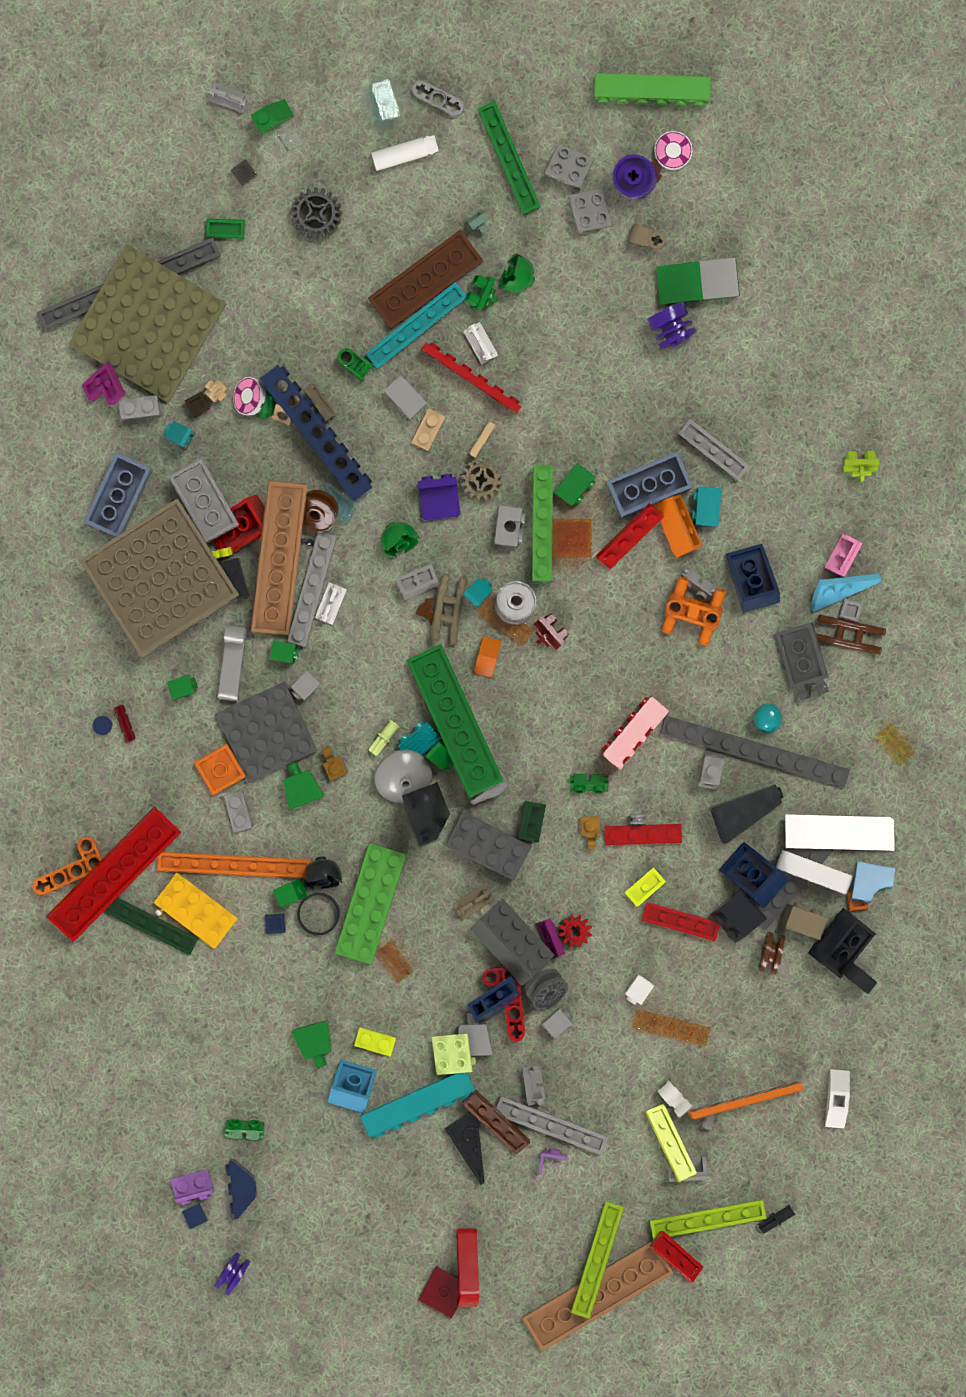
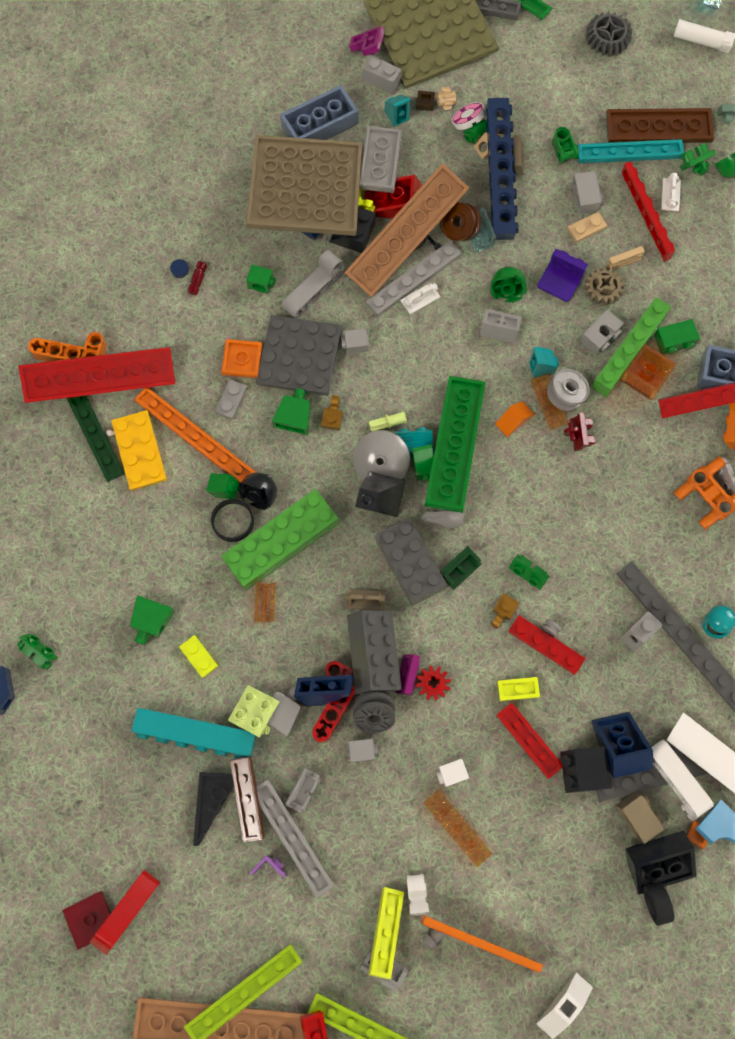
camera: 40 degrees right, 15 degrees down
dark blue tile [265,913,286,934] -> none
green brick [270,640,299,663] -> none
dark azure slope [328,1060,377,1113] -> none
reddish brown piece [416,598,445,626] -> none
dark tan piece [431,573,468,645] -> none
wedge [601,696,669,770] -> none
black slope [709,784,784,844] -> none
reddish brown wheel [759,932,785,975] -> none

